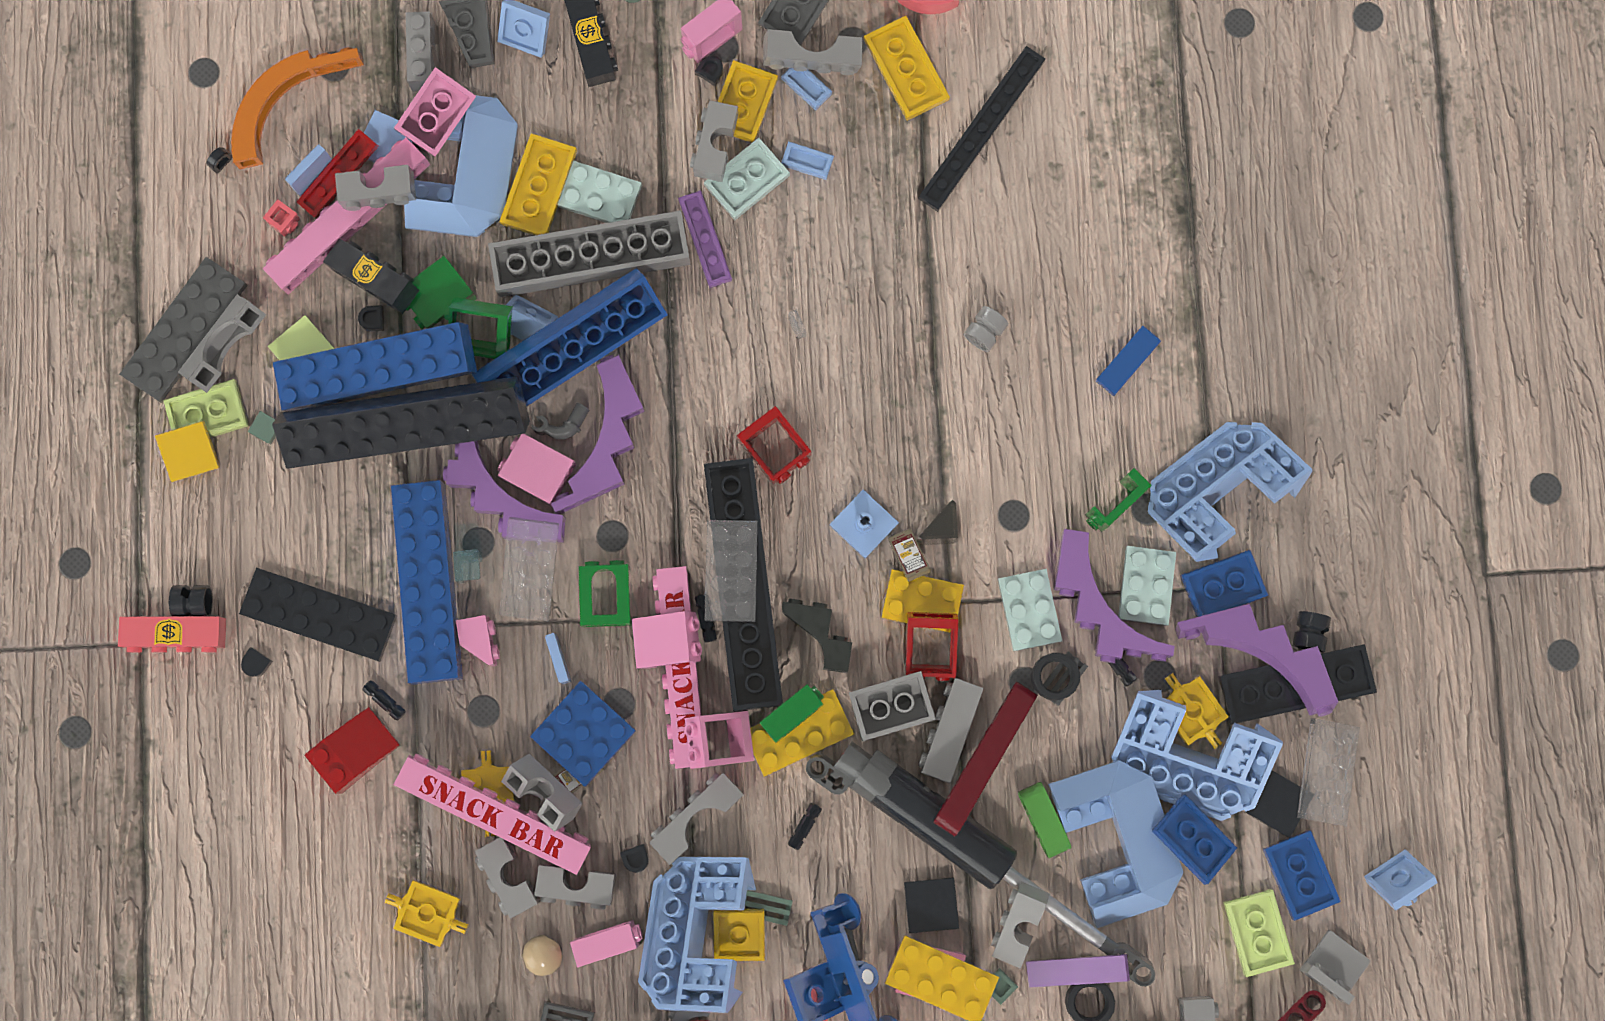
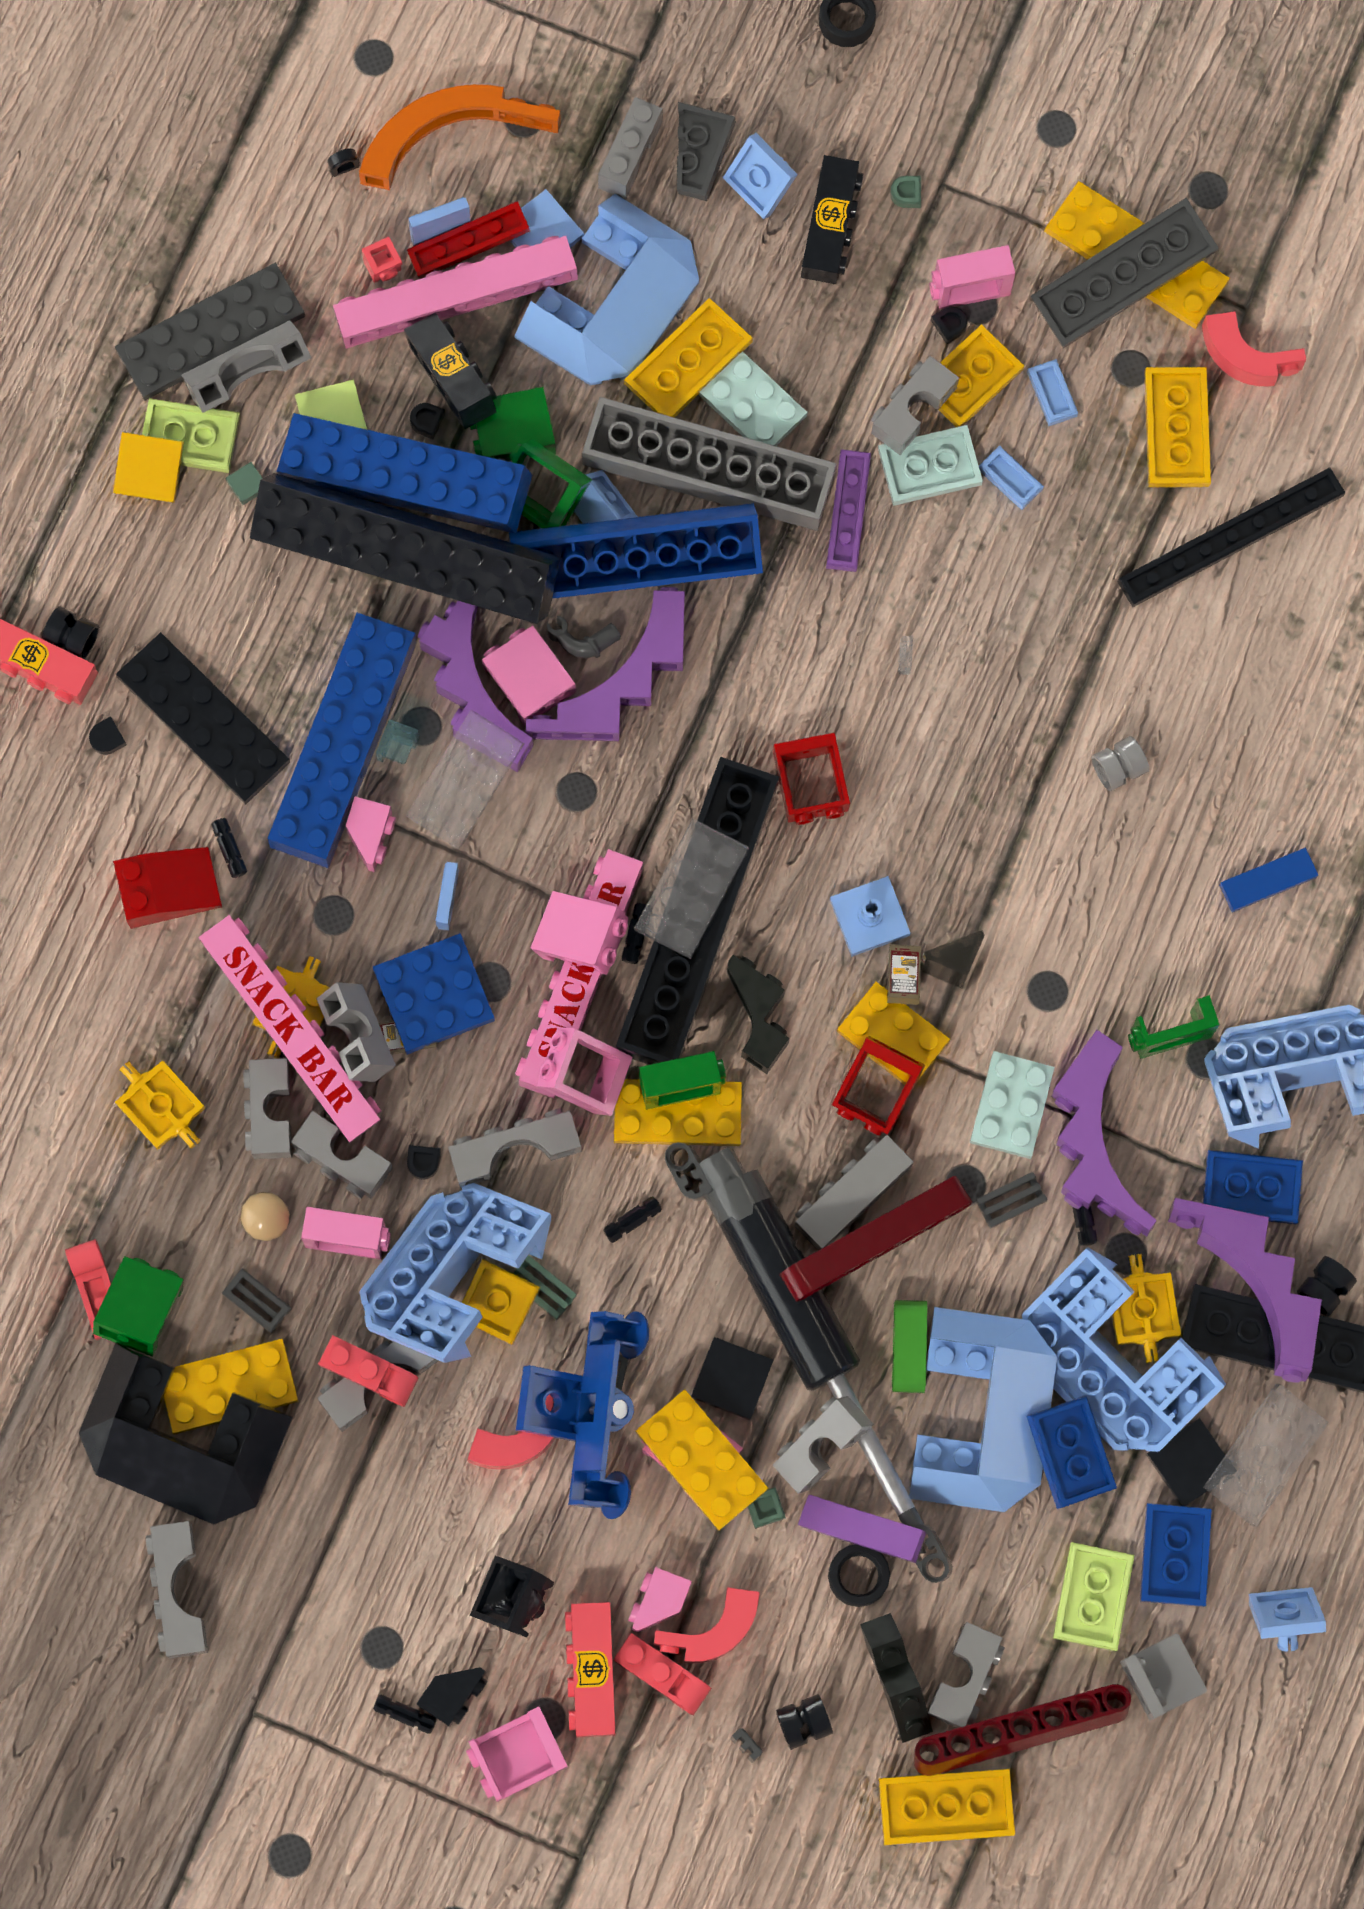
camera: 25 degrees right, 5 degrees down
light grey arch [335,165,416,211] -> none
bright pink slope [394,67,476,157] -> none
green panel [579,560,632,628] -> none
light grey arch [763,29,862,75] -> none
light grey slope [849,671,936,741] -> none
black tyre [1031,653,1080,701] -> none
light aqua plate [1118,546,1176,626] -> none

